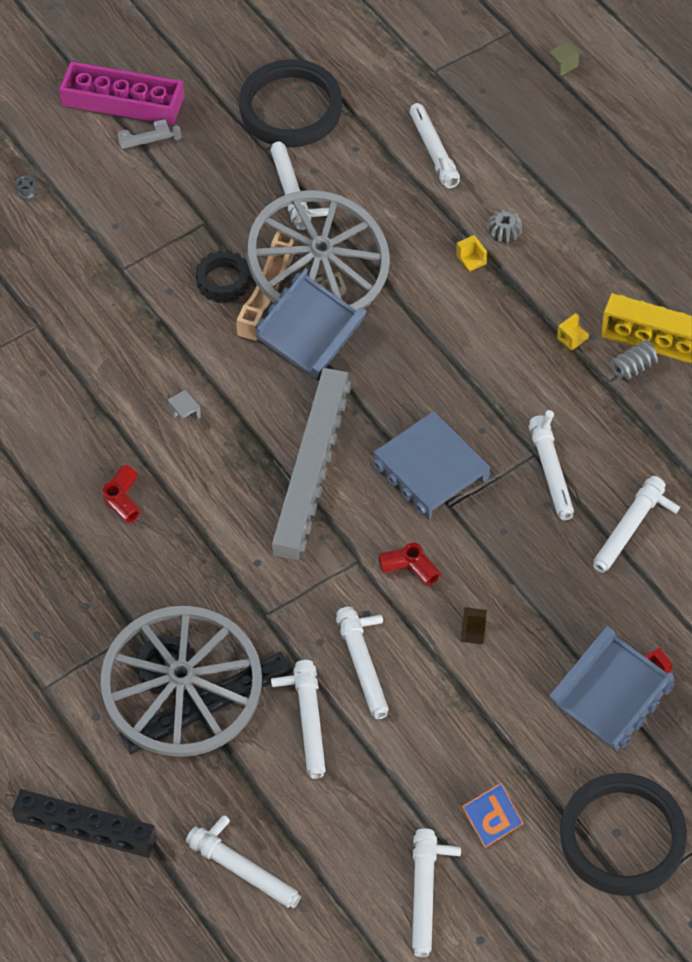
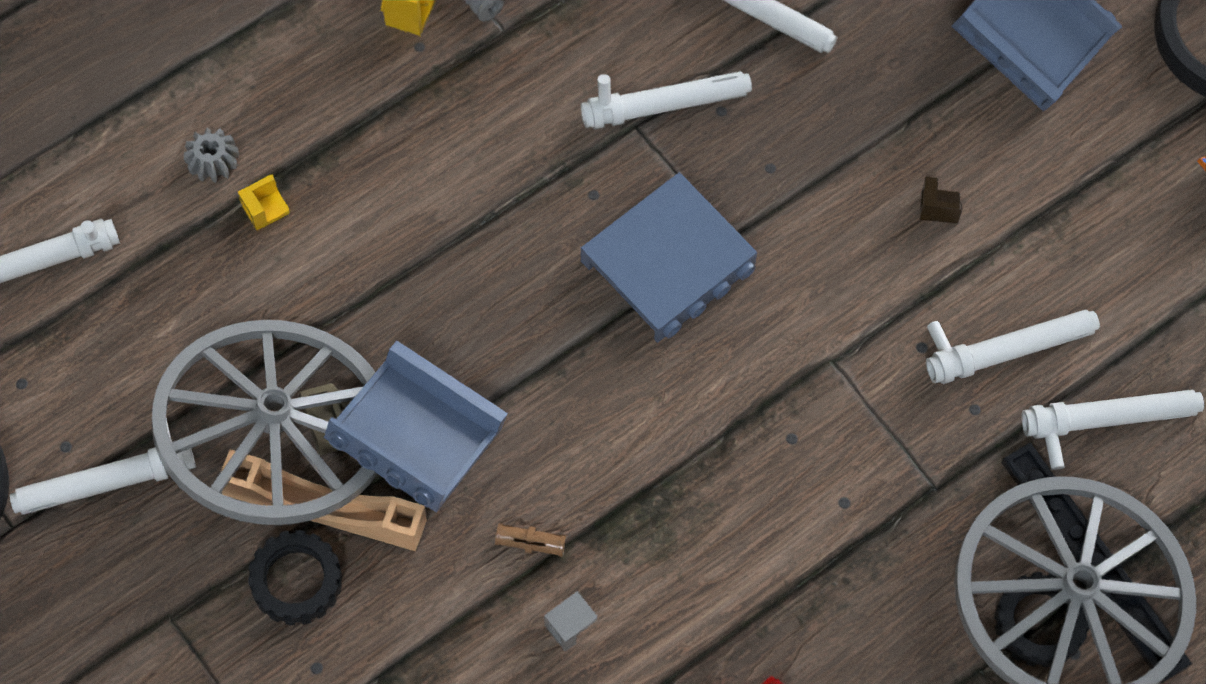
camera: 95 degrees left, 10 degrees up
light grey brick [272,368,351,560] -> none
red piece [378,542,441,586] -> none
yellow panel [557,313,589,351] -> none
none -> medium nougat pin [495,523,566,557]

